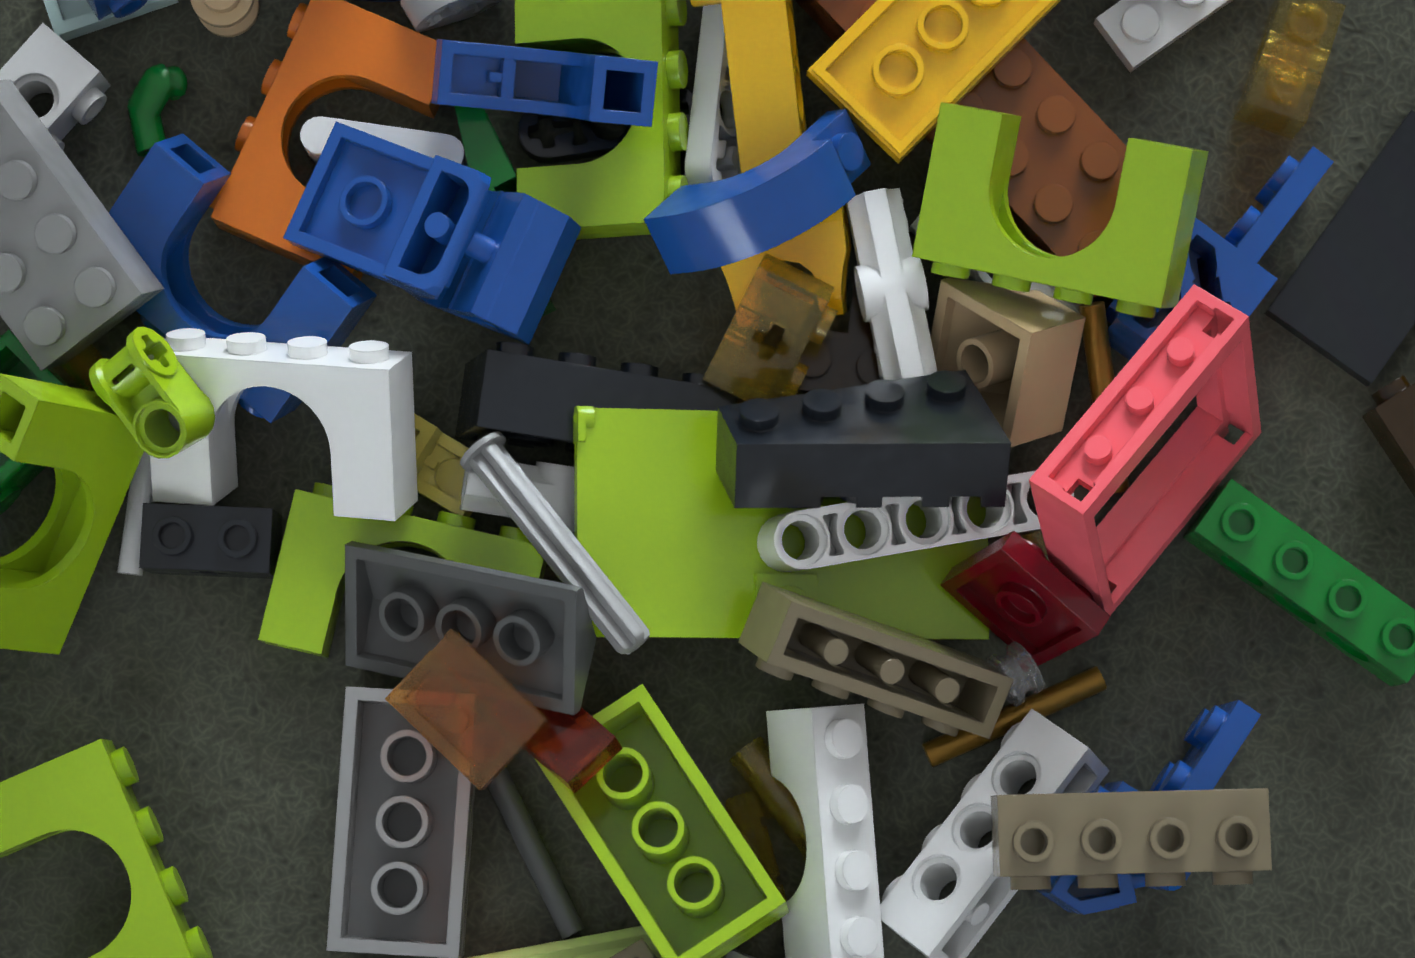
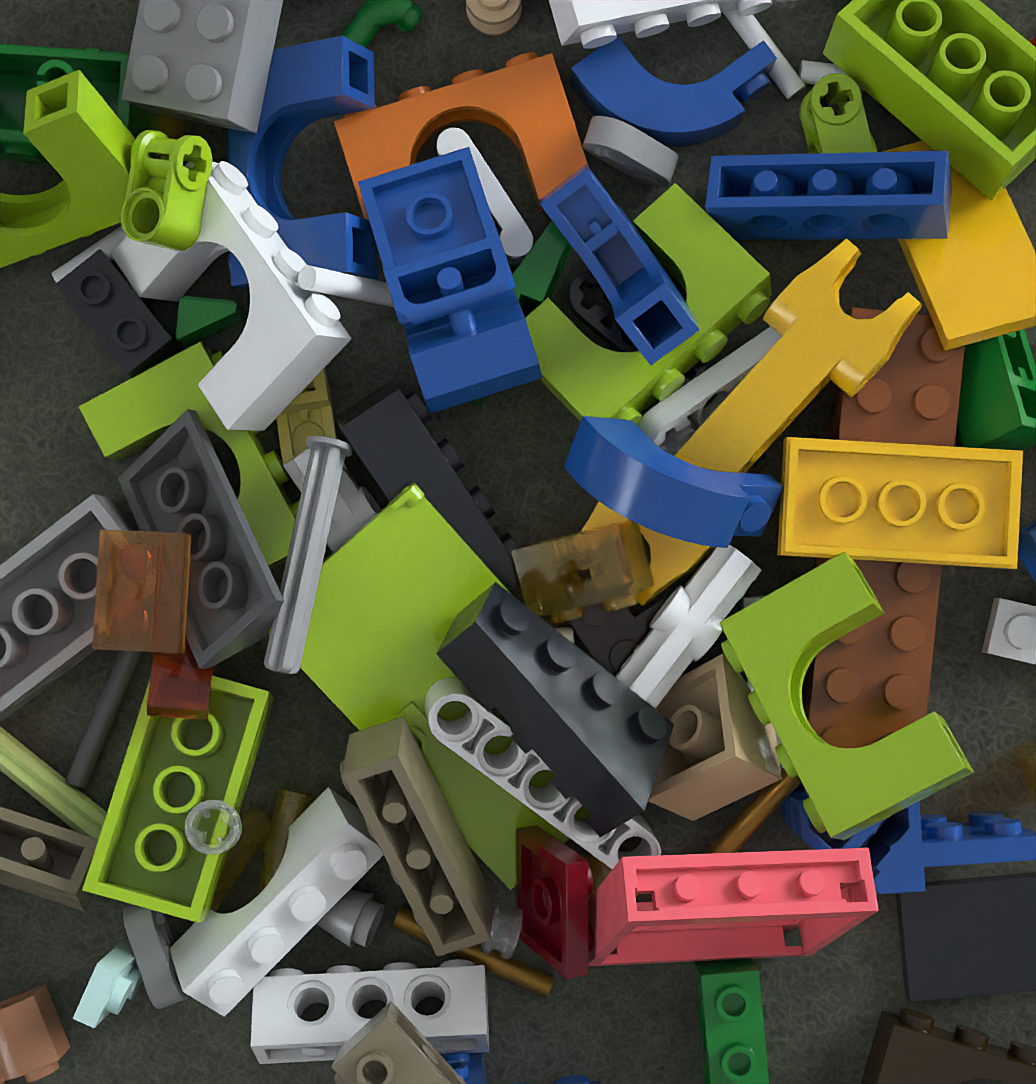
camera: 50 degrees right, 5 degrees up
none -> green slope [176,296,246,347]
none -> clear bush [185,800,242,854]
none -> white bar [298,265,394,307]
none -> light grey cone [316,889,385,948]

